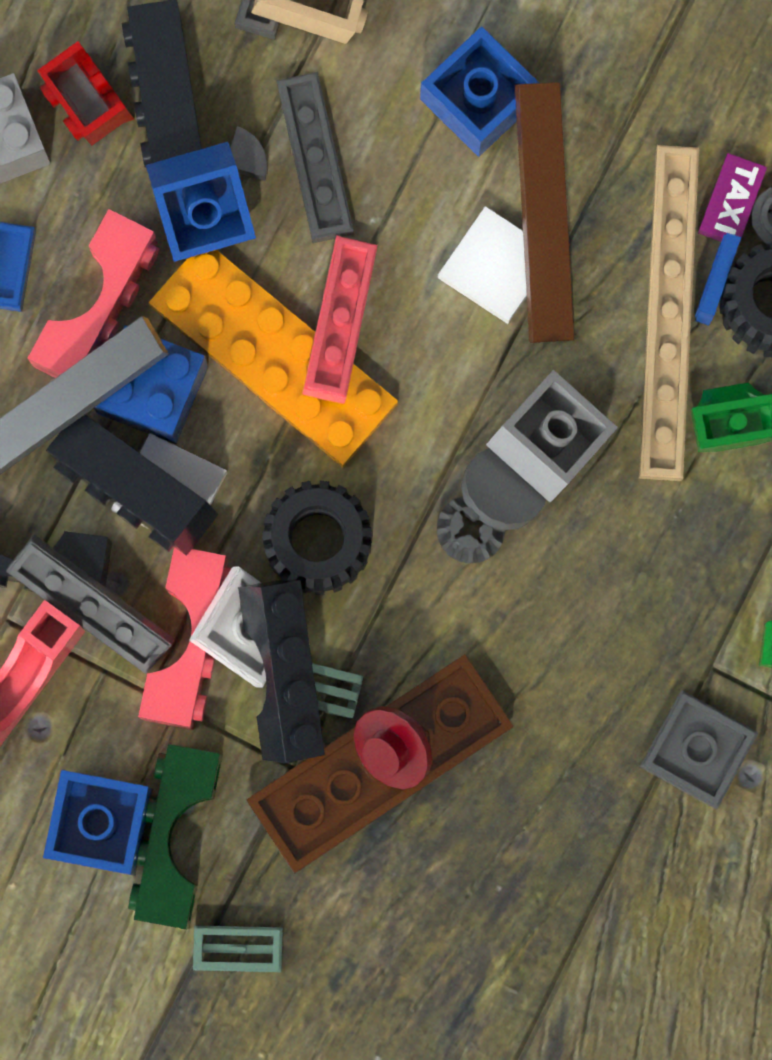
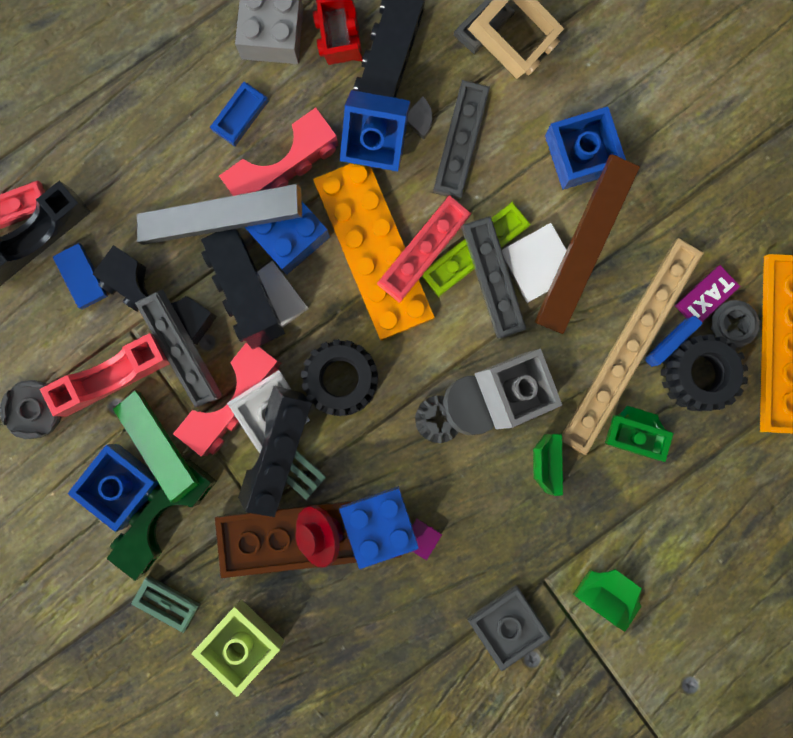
camera: 30 degrees right, 5 degrees up
none -> tile [113,390,199,503]
none -> yellowish green brick [192,600,285,697]
none -> blue brick [339,486,419,569]
none -> magenta tile [412,518,442,561]
none -> lime tile [422,202,531,298]
none -> dark grey tile [461,216,526,339]
none -> green slope [533,434,563,496]

